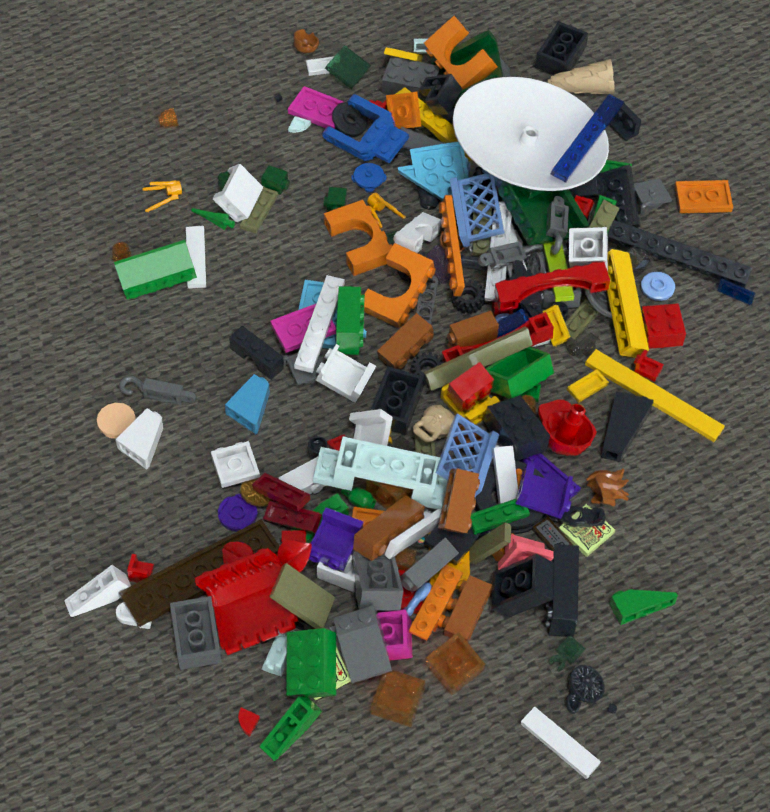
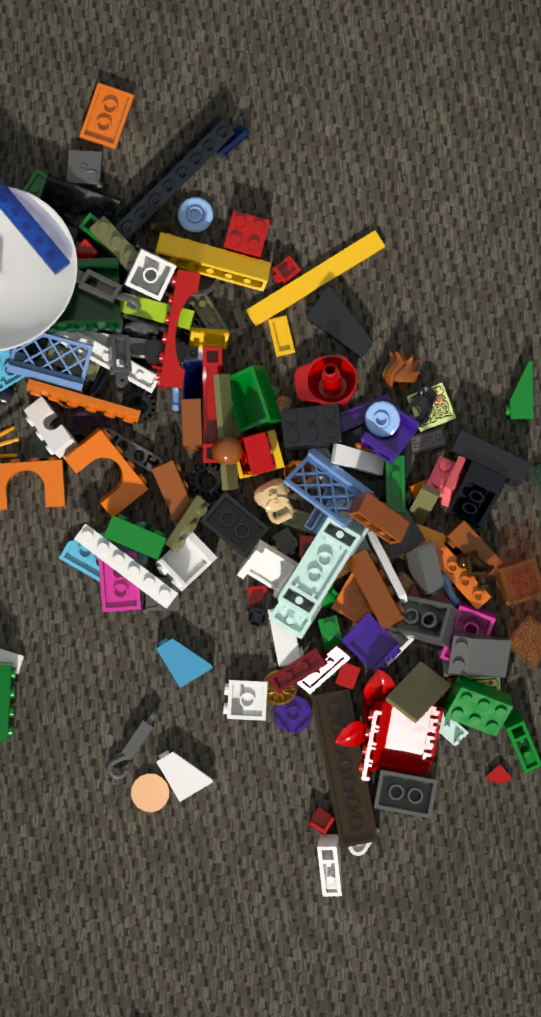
camera: 75 degrees left, 30 degrees up
black arch [229,326,284,380] -> none
none -> olive plate [165,496,209,552]
none -> dark orange hair [212,436,244,465]
none -> light blue wheel [365,401,401,437]
none -> dark brown piece [457,551,494,590]

